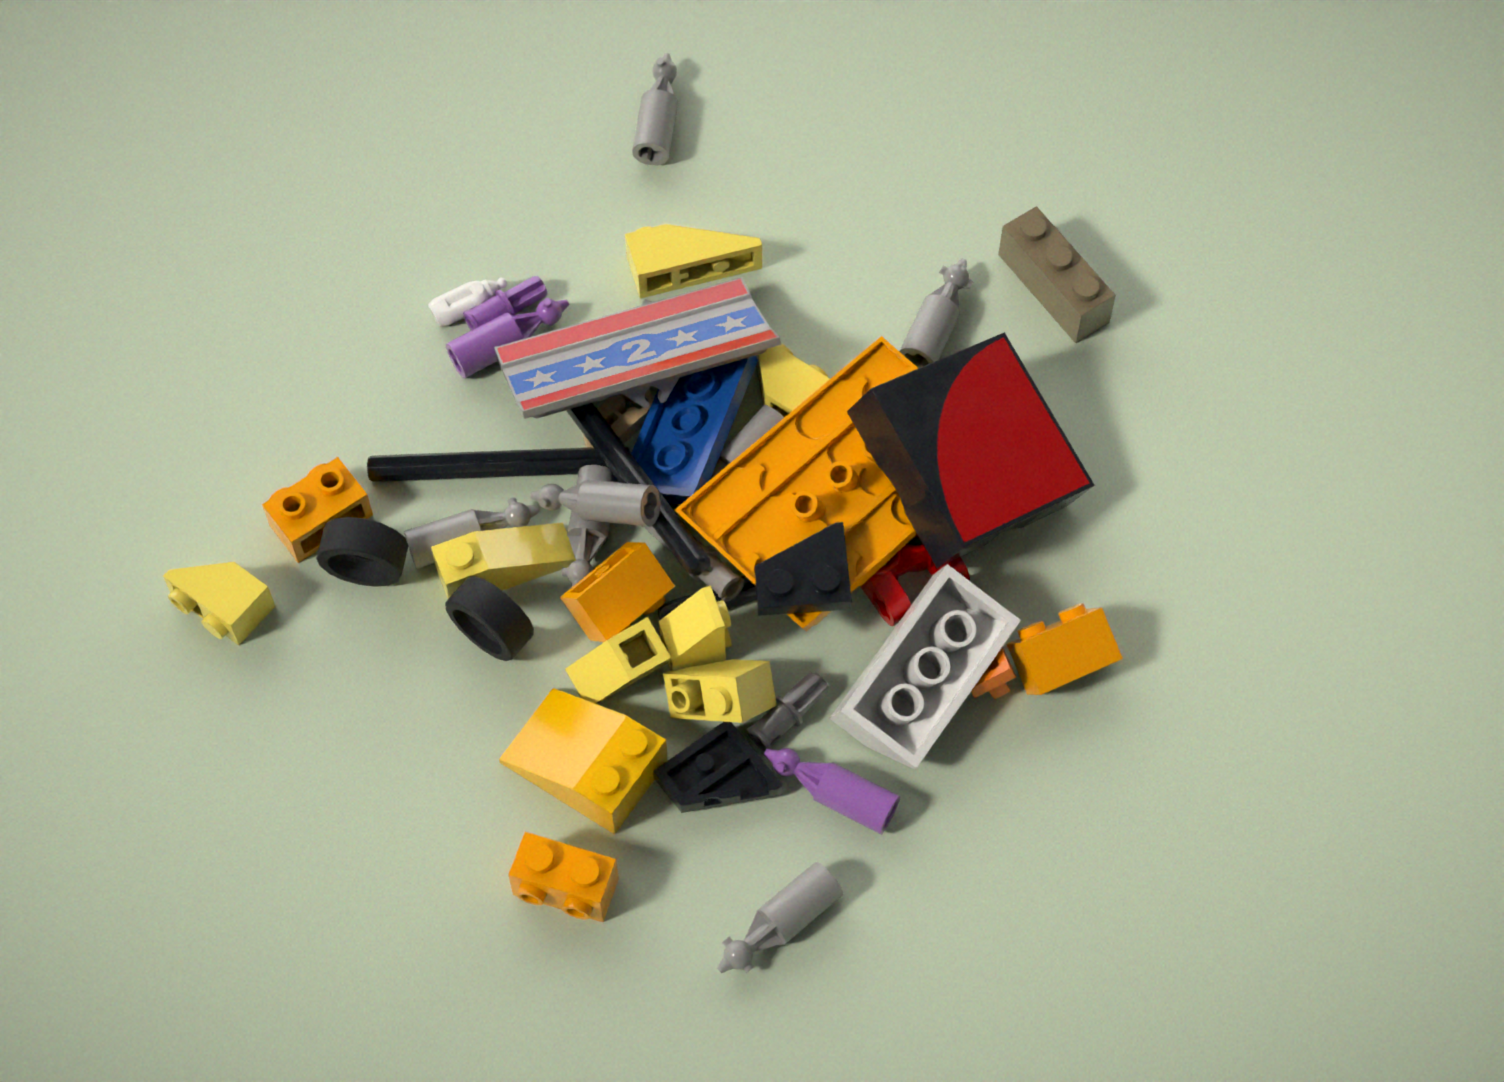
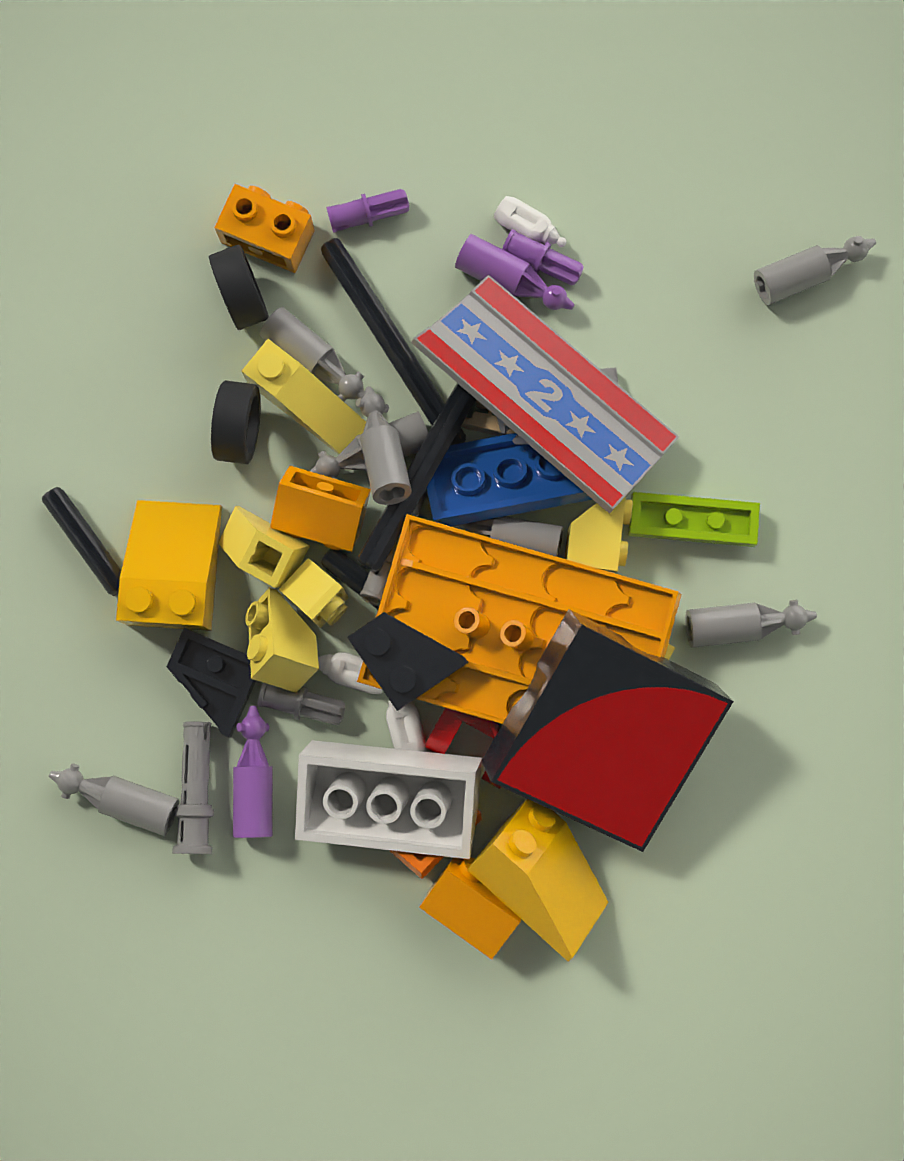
camera: 60 degrees right, 20 degrees up
light yellow slope [163,562,276,645] -> none
light orange brick [508,832,619,922] -> none
light yellow slope [625,224,762,299] -> none
dark tan brick [998,206,1116,343] -> none
none -> black axle [42,487,121,596]
none -> light grey pin [172,721,214,854]
none -> white piece [318,652,383,694]
none -> medium lavender axle [326,189,409,233]
none -> white piece [386,700,427,752]
none -> yellow slope [467,799,609,962]
none -> lime plate [628,492,760,547]

